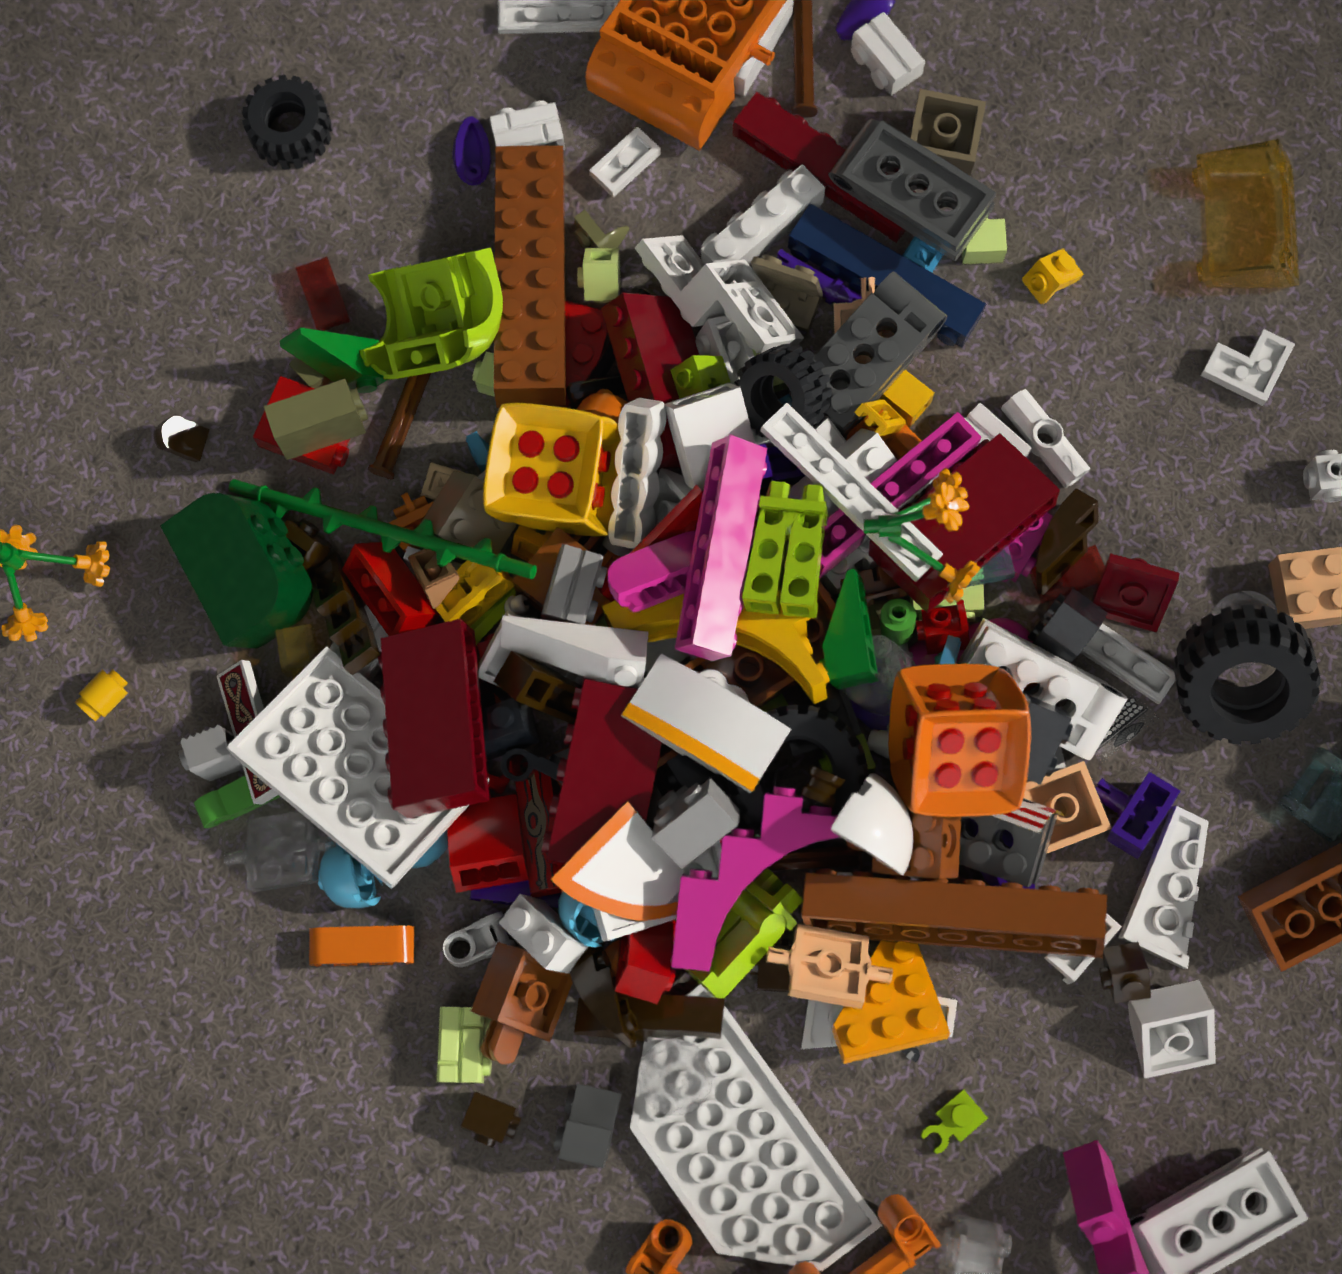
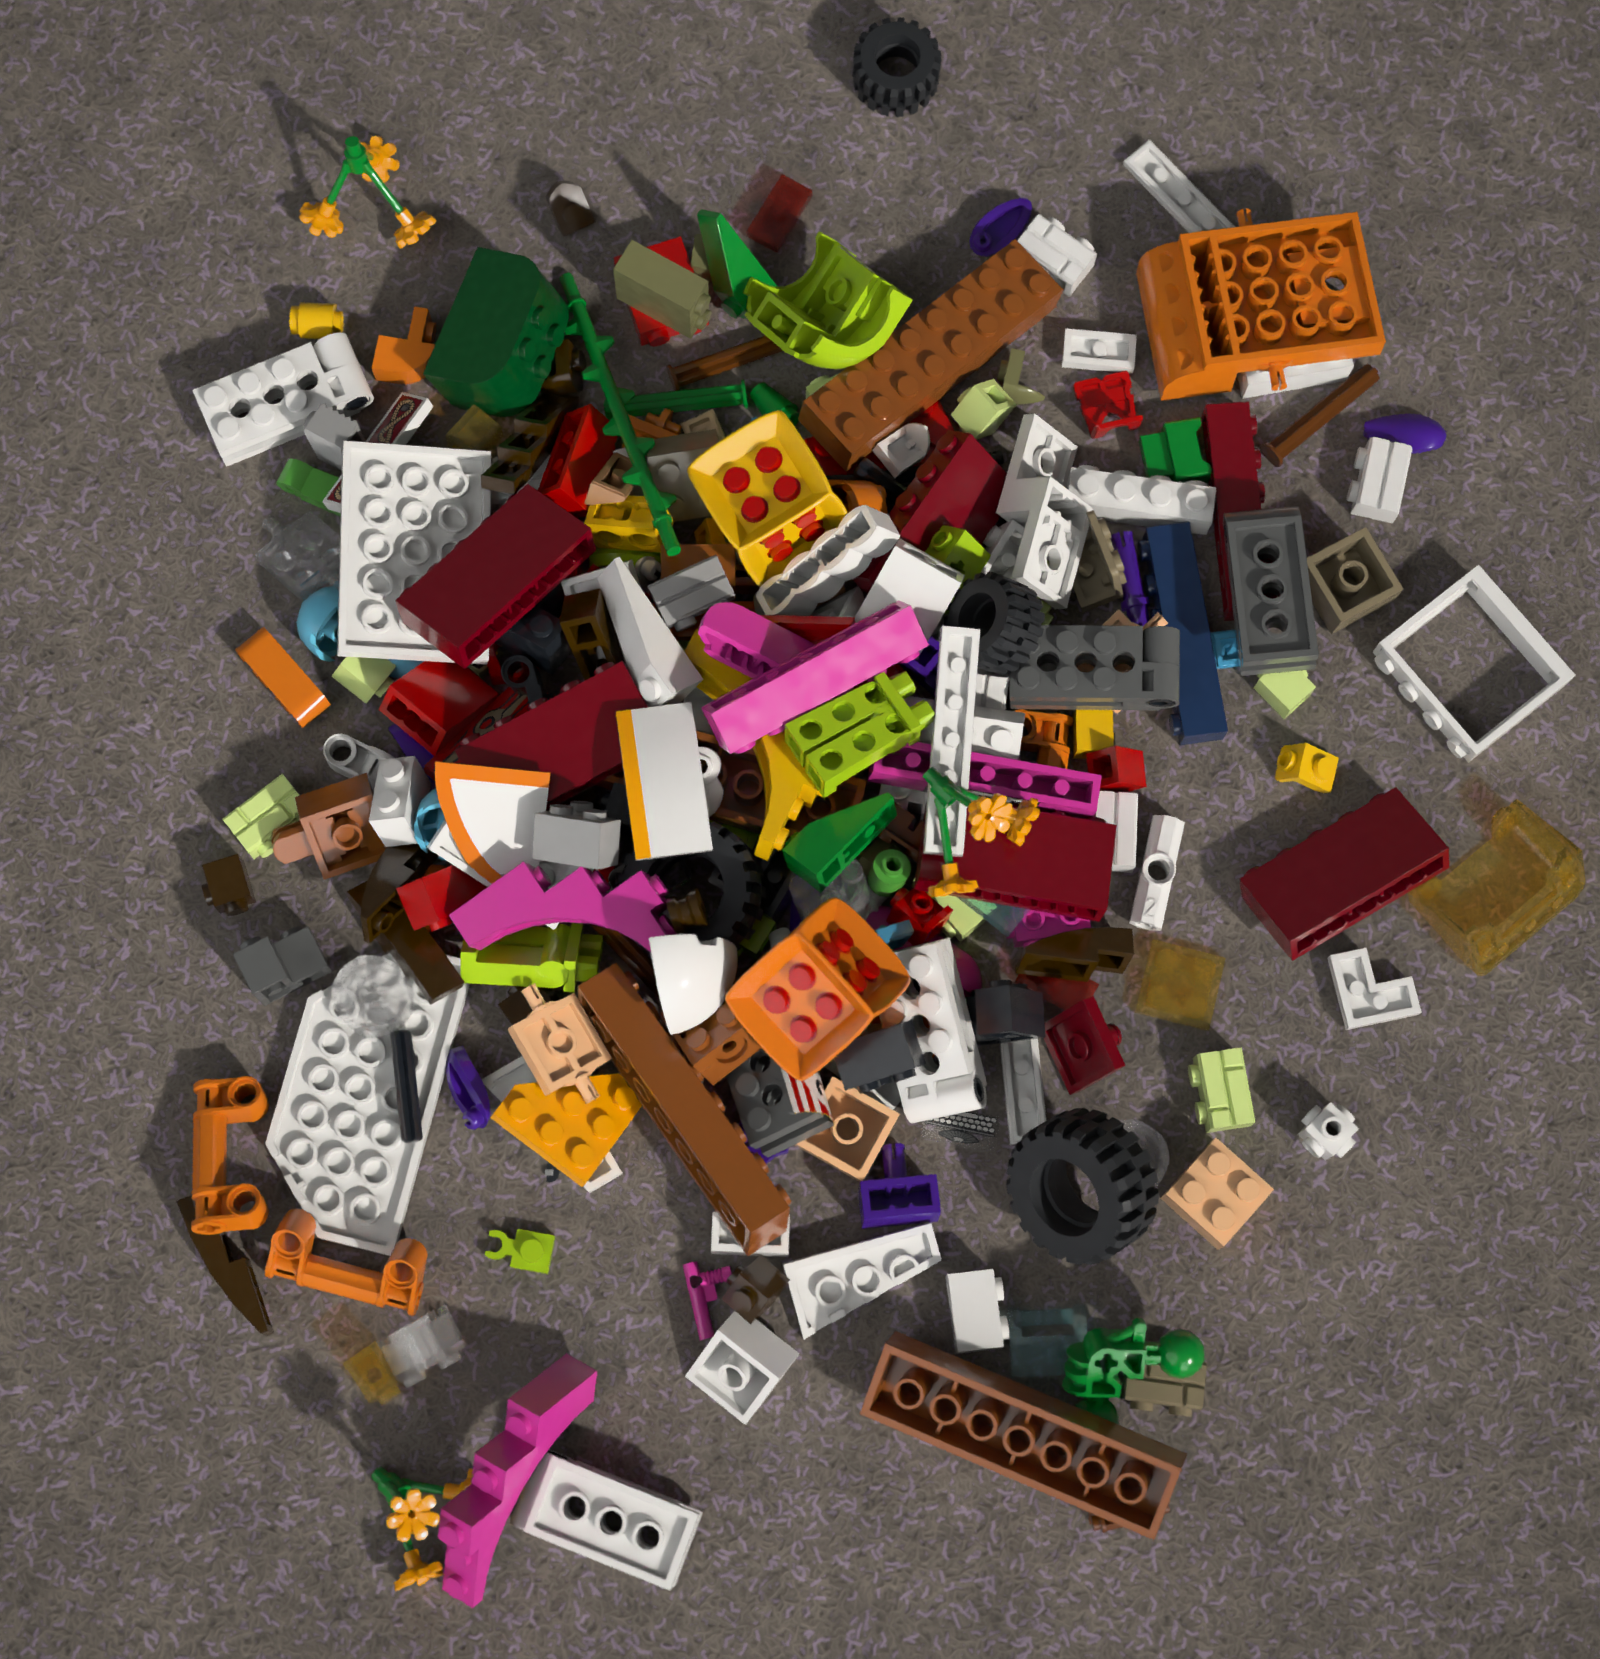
camera: 45 degrees right, 0 degrees up
yellow tile [854,399,906,436] -> none
none -> white hinge [193,332,374,467]
none -> yellowish green brick [332,657,396,704]
none -> orange brick [372,306,436,384]
none -> black axle [390,1030,423,1143]
none -> dark purple arm [446,1045,491,1130]
none -> green axle [604,379,748,420]
none -> dark pink hose [682,1261,732,1341]
none -> green cone [750,382,799,426]
none -> white plate [872,423,930,478]
none -> white brick [946,1269,1009,1354]
none -> red piece [1073,371,1143,439]
none -> red brick [1086,745,1147,793]
none -> clear yellow plate [1135,939,1226,1031]
none -> green piece [1138,417,1212,483]
none -> yellowish green brick [1188,1048,1256,1133]
none -> dark red brick [1239,787,1450,961]
none -> white window [1373,565,1576,763]

